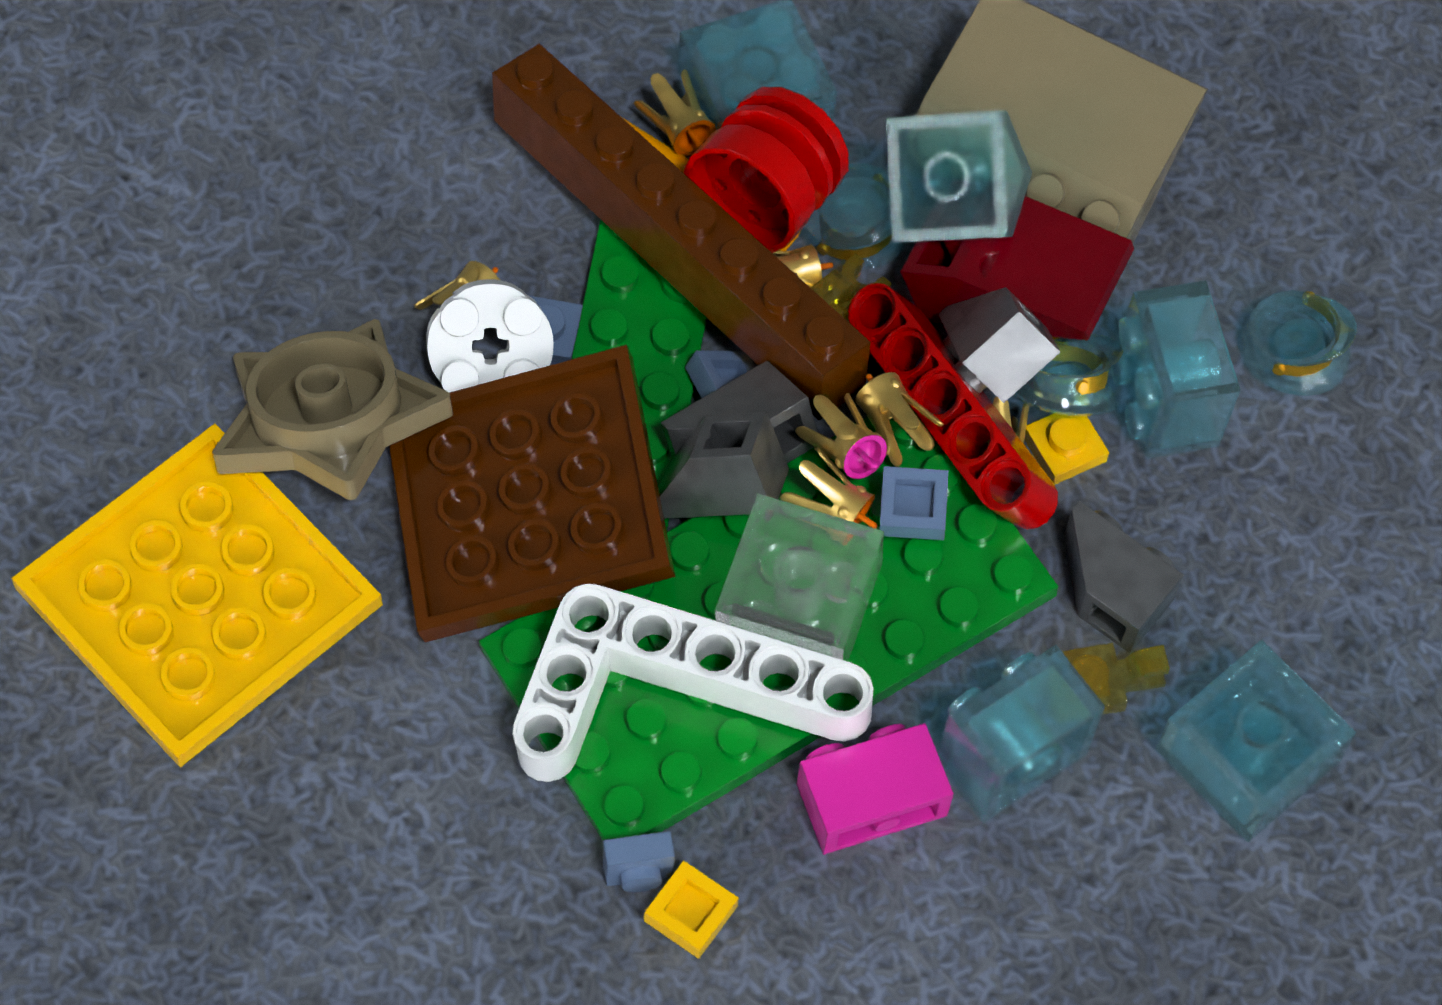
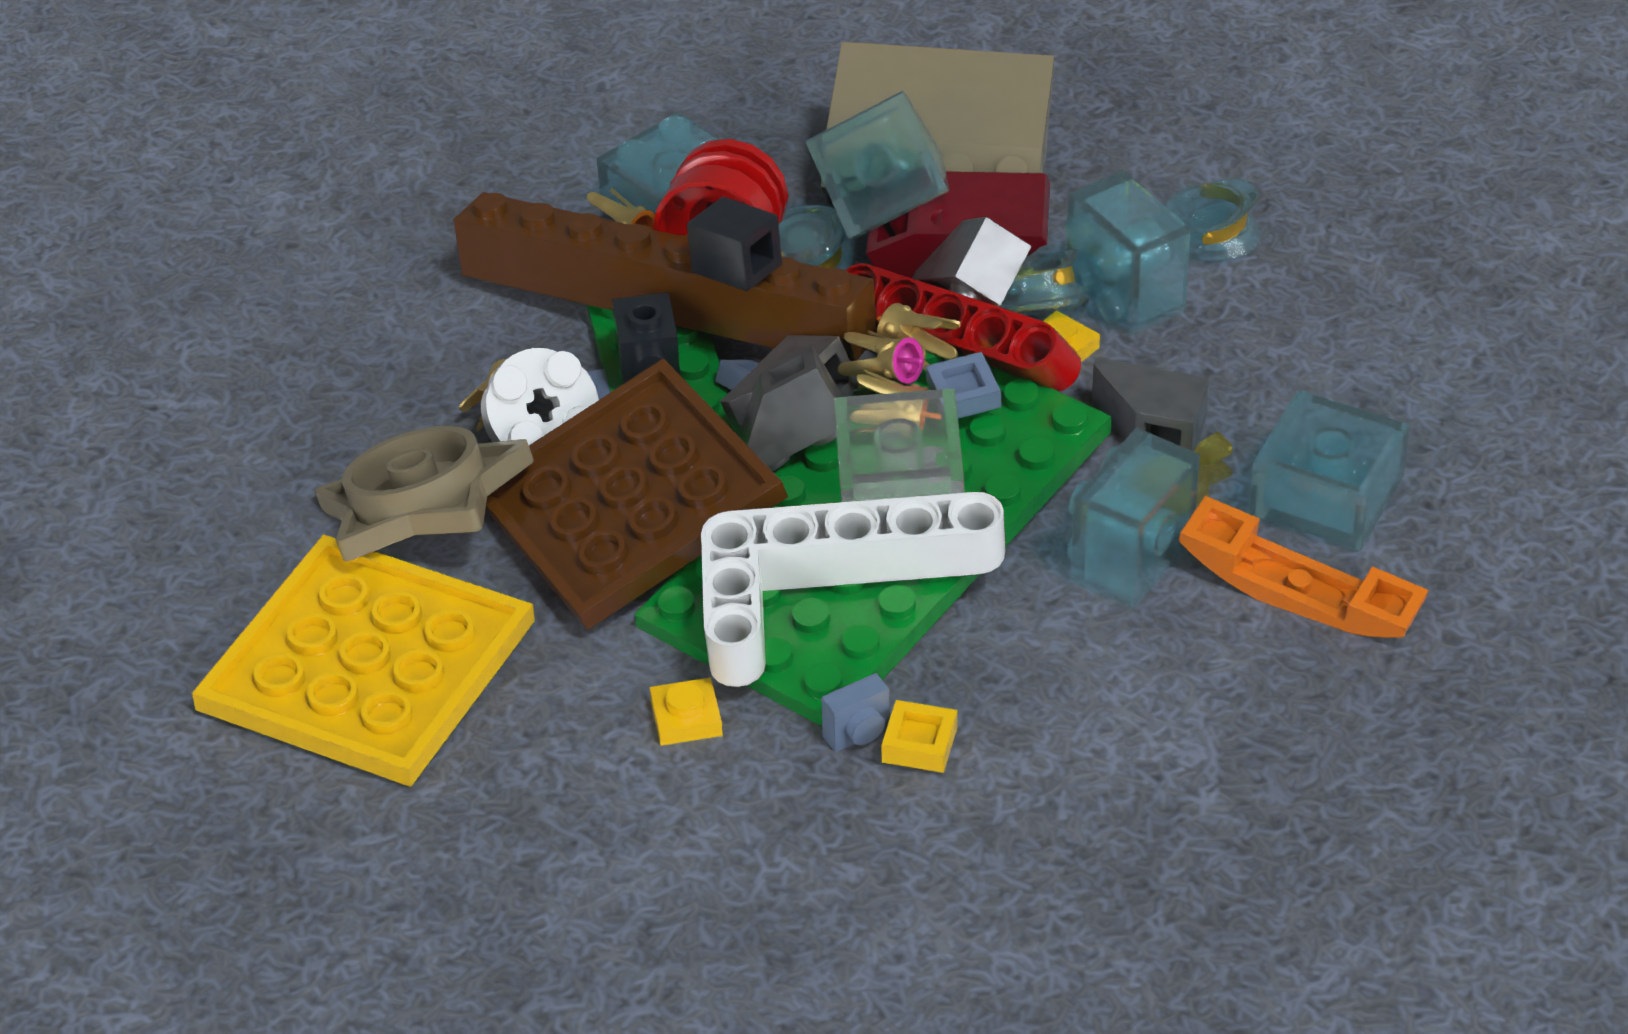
camera: 15 degrees left, 20 degrees down
dark pink brick [797,723,954,855] -> none
none -> black brick [612,292,680,384]
none -> yellow plate [649,677,723,746]
none -> black brick [687,197,782,292]
none -> orange slope [1179,495,1429,638]

